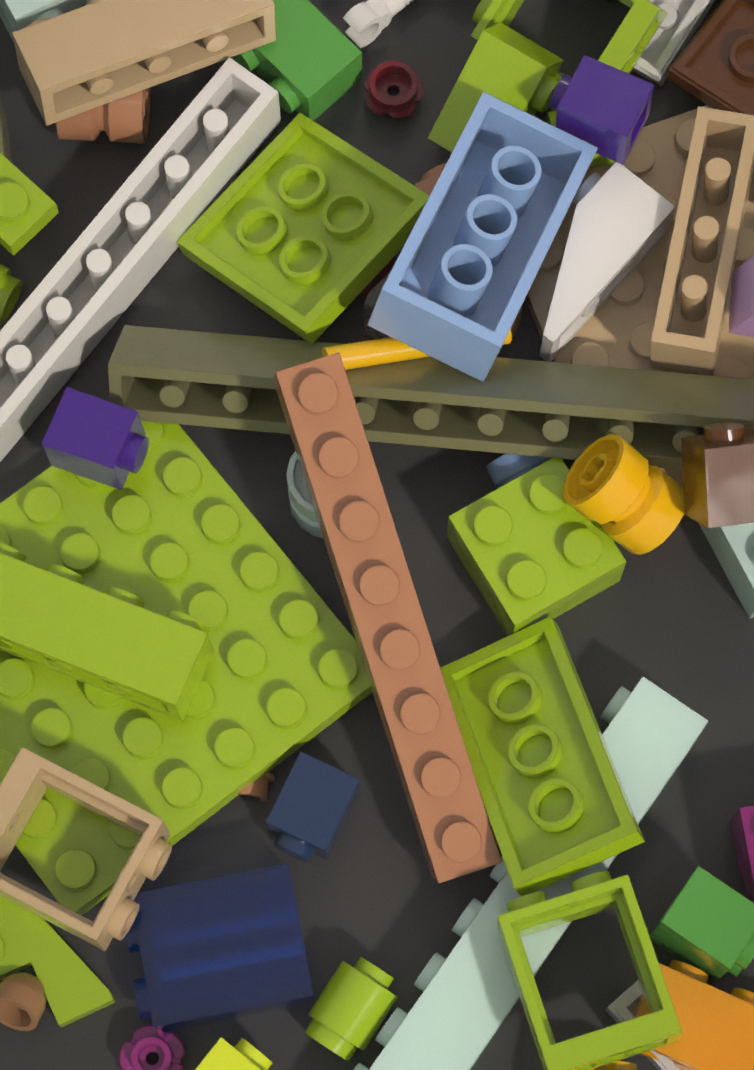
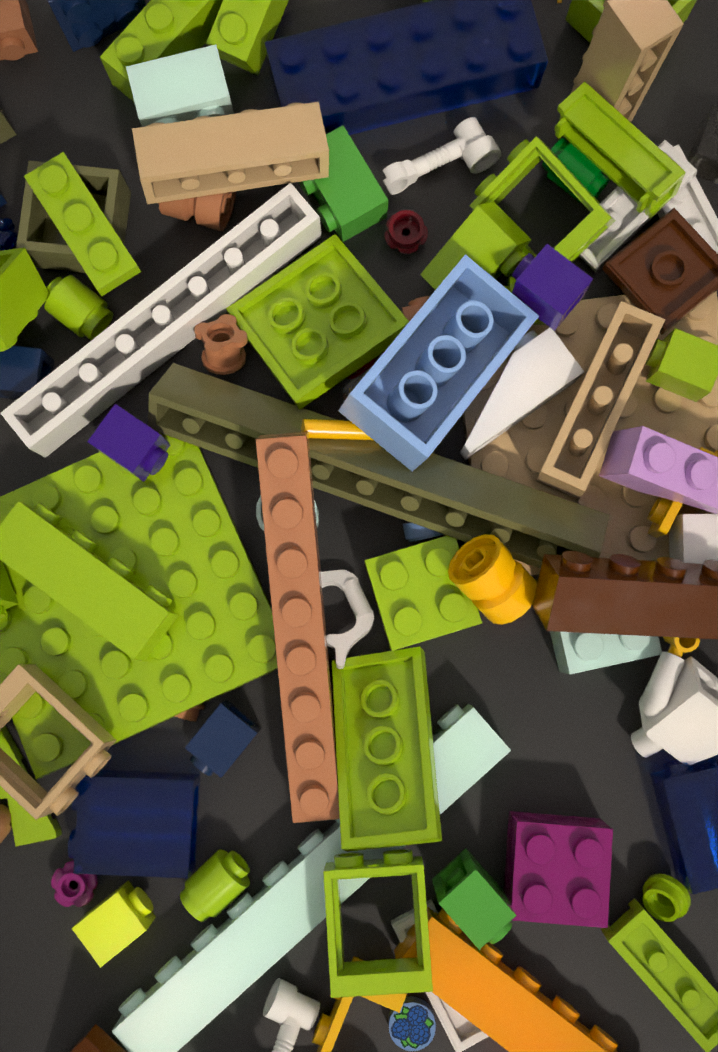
camera: 15 degrees right, 10 degrees up
none -> nougat brick [194,314,248,375]
none -> white helmet [321,569,374,669]

